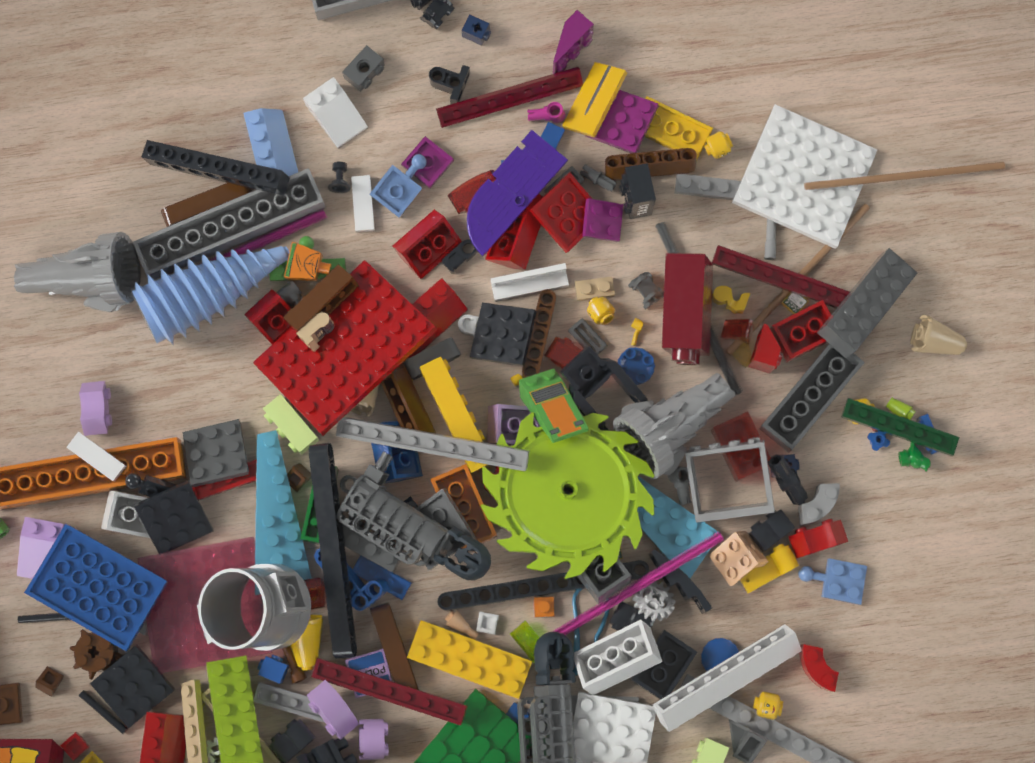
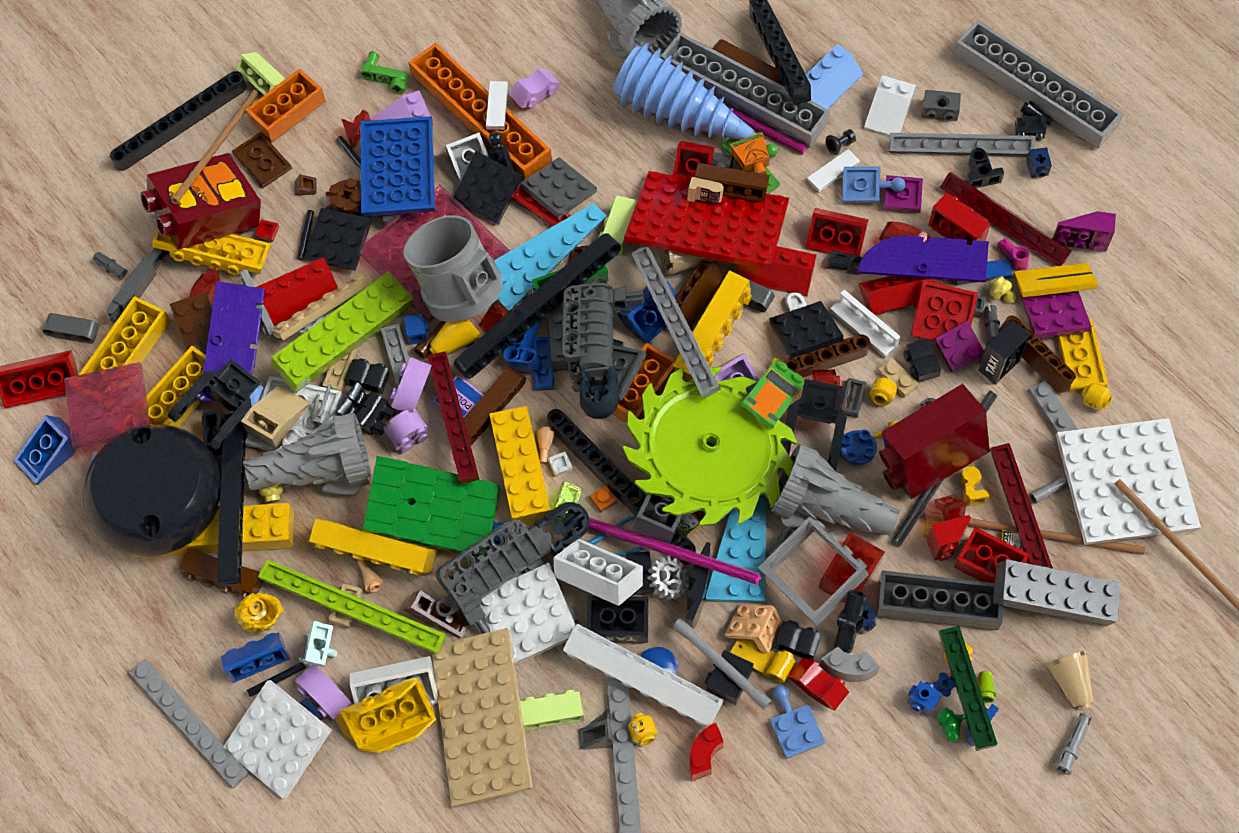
camera: 60 degrees right, 15 degrees down
none -> clear red slope [341,110,370,149]
none -> light grey piece [673,618,772,710]
none -> black brick [705,650,754,705]
none -> light grey plate [889,133,1035,154]
none -> black brick [903,338,941,383]
none -> blue brick [908,681,942,716]
none -> red brick [928,192,991,245]
none -> light yellow animal [989,276,1016,304]
none -> light grey pin [1053,713,1092,775]

